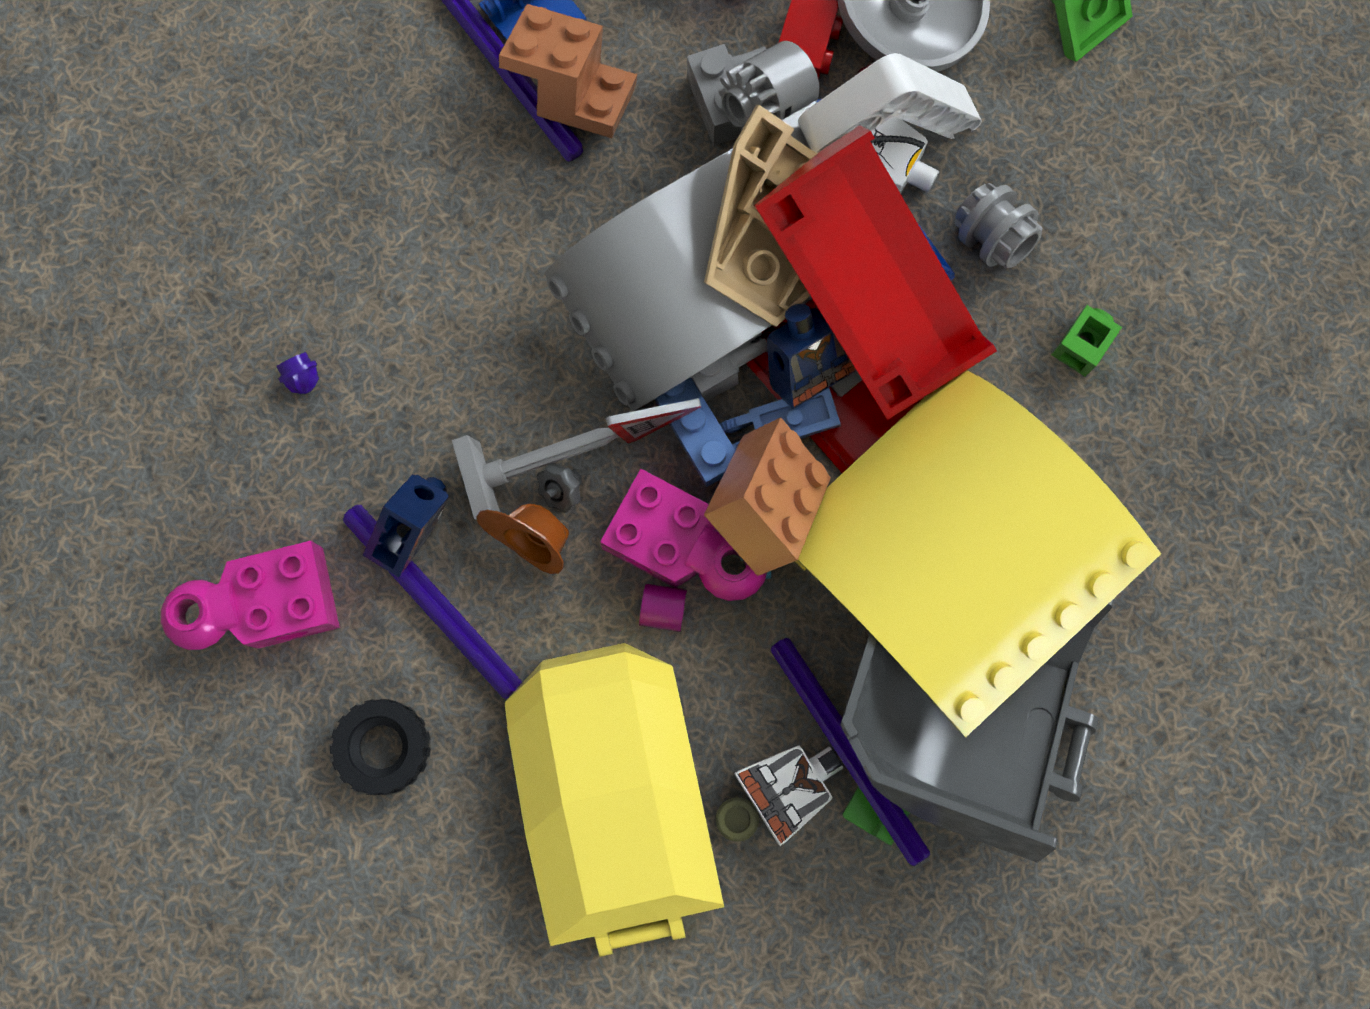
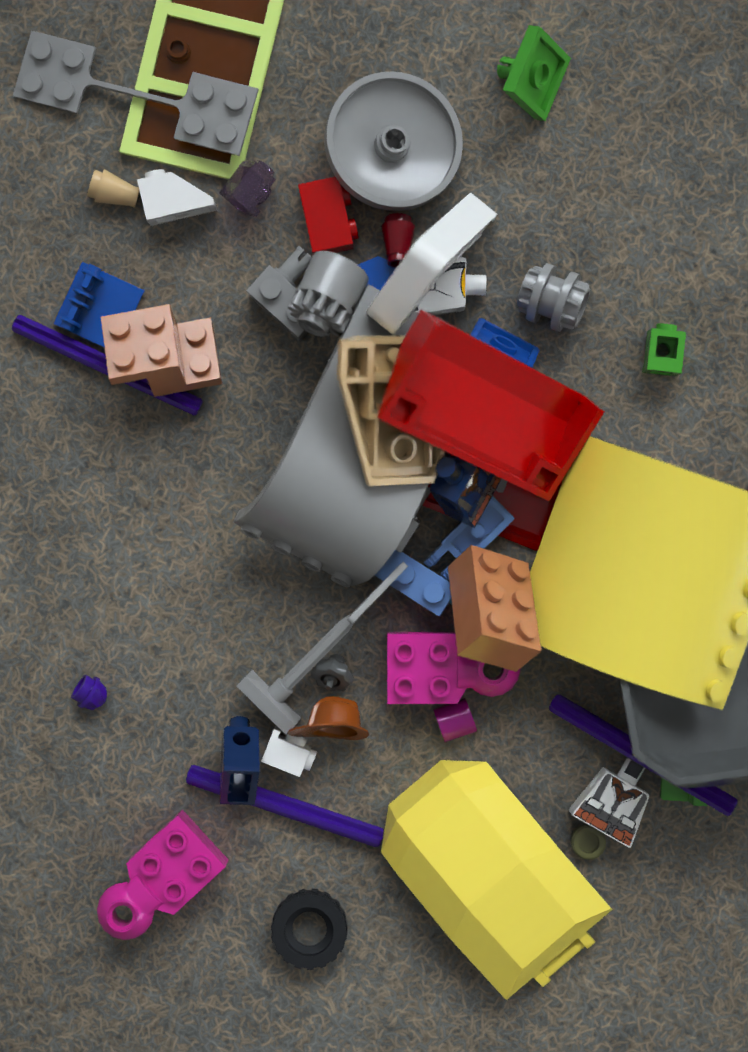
camera: 25 degrees left, 10 degrees up
none -> white brick [261,726,317,777]

